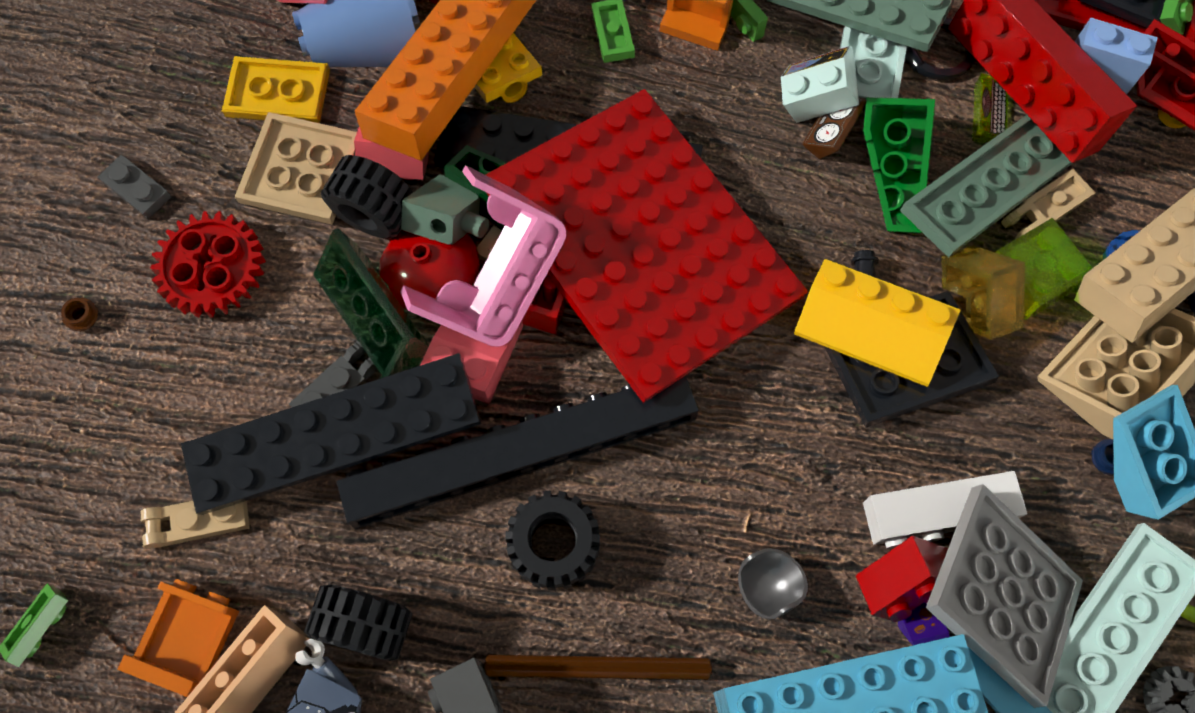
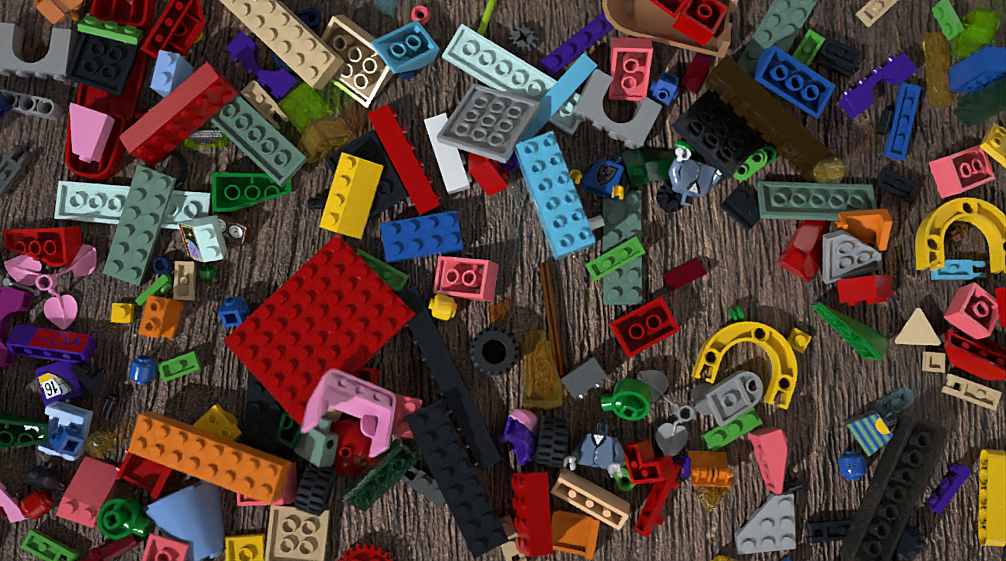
camera: 100 degrees left, 15 degrees up
flat silver helmet [738,548,808,620] -> none
none -> dark blue plate [153,256,173,275]
none -> tan plate [173,261,197,300]
none -> green hinge [199,265,215,281]
none -> blue brick [218,296,249,327]
none -> dark purple arch [226,31,301,102]
none -> bright green plate [356,249,409,293]
none -> red brick [367,104,442,216]
none -> blue brick [380,211,464,263]
none -> yellow head [427,294,457,321]
none -> coral slope [433,256,499,302]
none -> clear orange plate [487,302,508,323]
none -> dark purple hair [497,408,540,465]
none -> red brick [511,471,553,557]
none -> clear yellow wedge [522,330,562,410]

